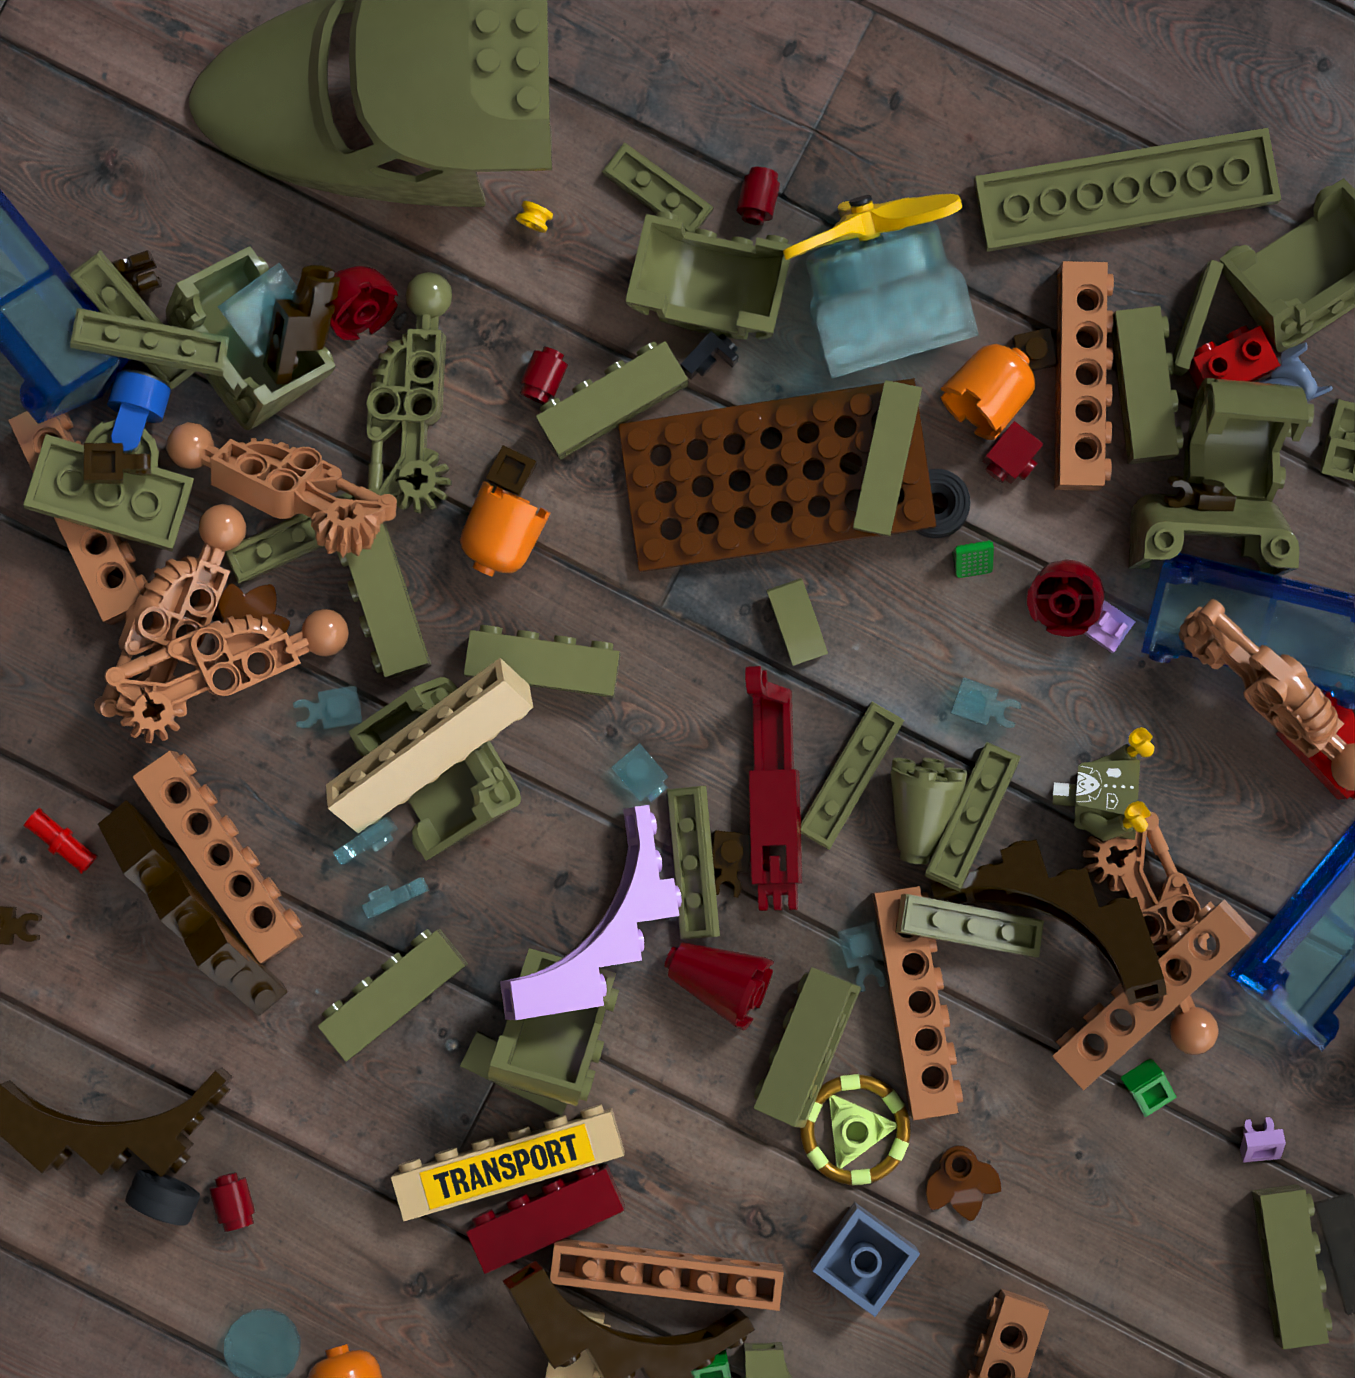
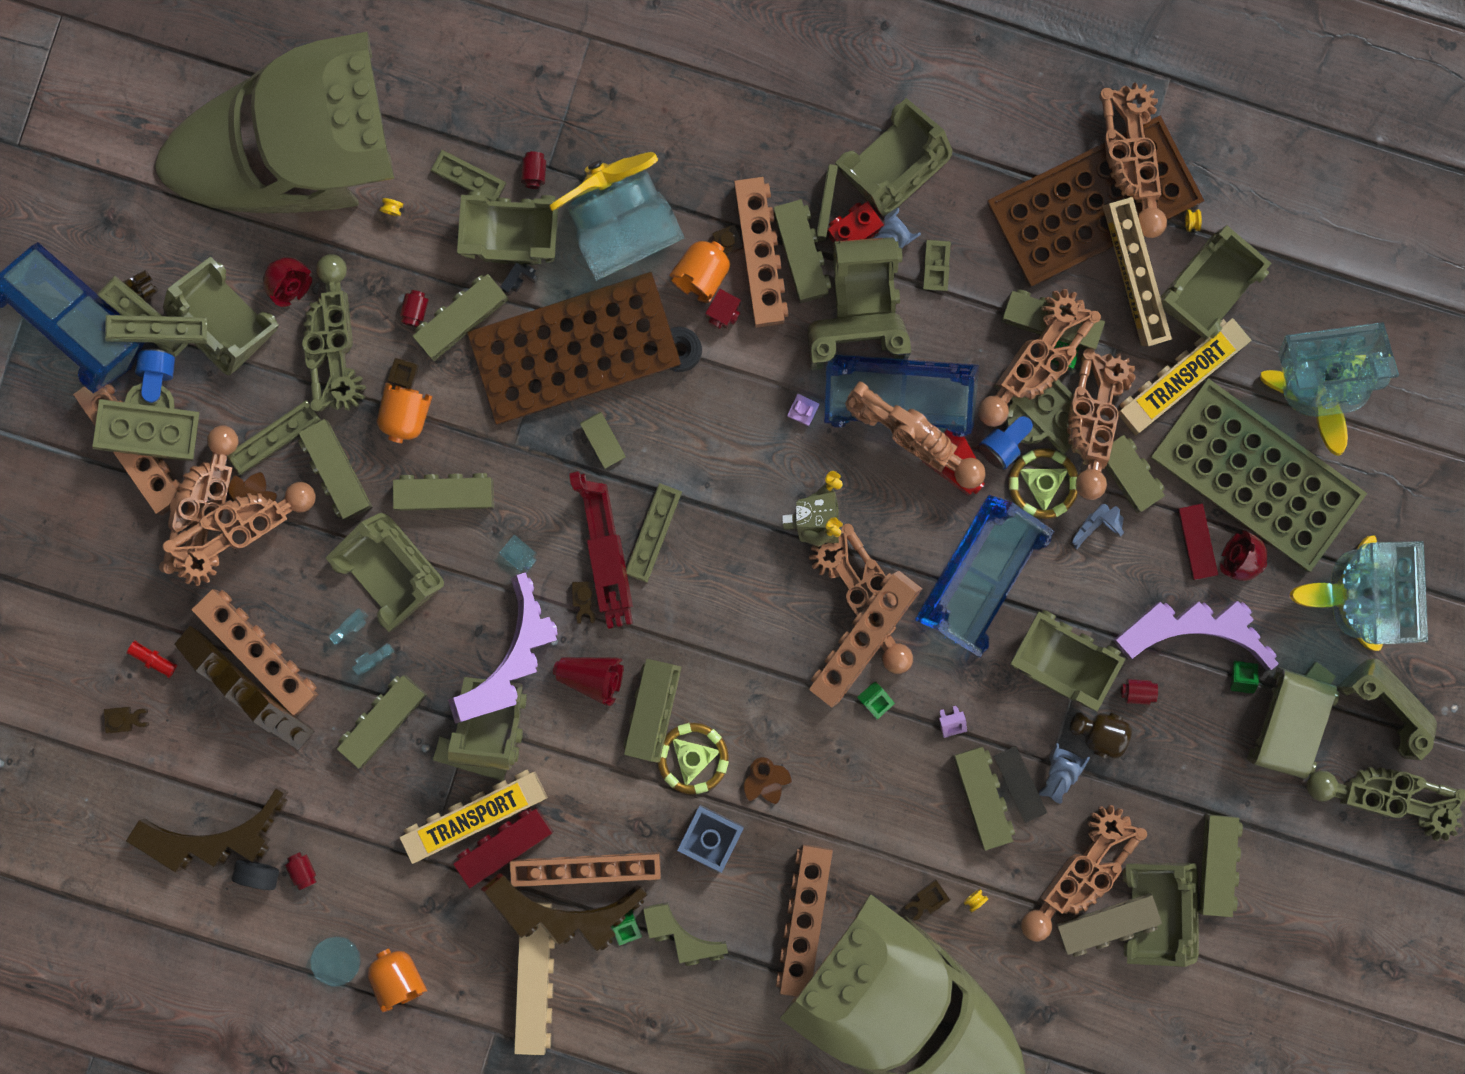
camera: 15 degrees left, 0 degrees up
dark brown plate [84,443,151,484] -> none
nougat arm [166,422,397,558] -> none
clear light blue slope [218,262,297,357] -> none
dark brown plate [263,265,340,384] -> none
clear light blue plate [293,686,363,729] -> none
tan brick [326,658,534,833] -> none
olive tile [667,786,720,939] -> none
clear light blue plate [837,922,885,992] -> none
olive tile [853,380,922,537] -> none
nougat brick [872,885,963,1121] -> none
olive cone [890,758,967,864] -> none
olive tile [896,894,1044,958] -> none
olive tile [925,742,1021,892] -> none
dark brown arch [931,839,1167,1005] -> none
clear light blue plate [950,677,1022,728] -> none
green slope [952,540,994,578] -> none
olive plate [974,128,1281,252] -> none
dark red cylinder [1027,559,1105,637] -> none
dark brown plate [1164,476,1236,511] -> none

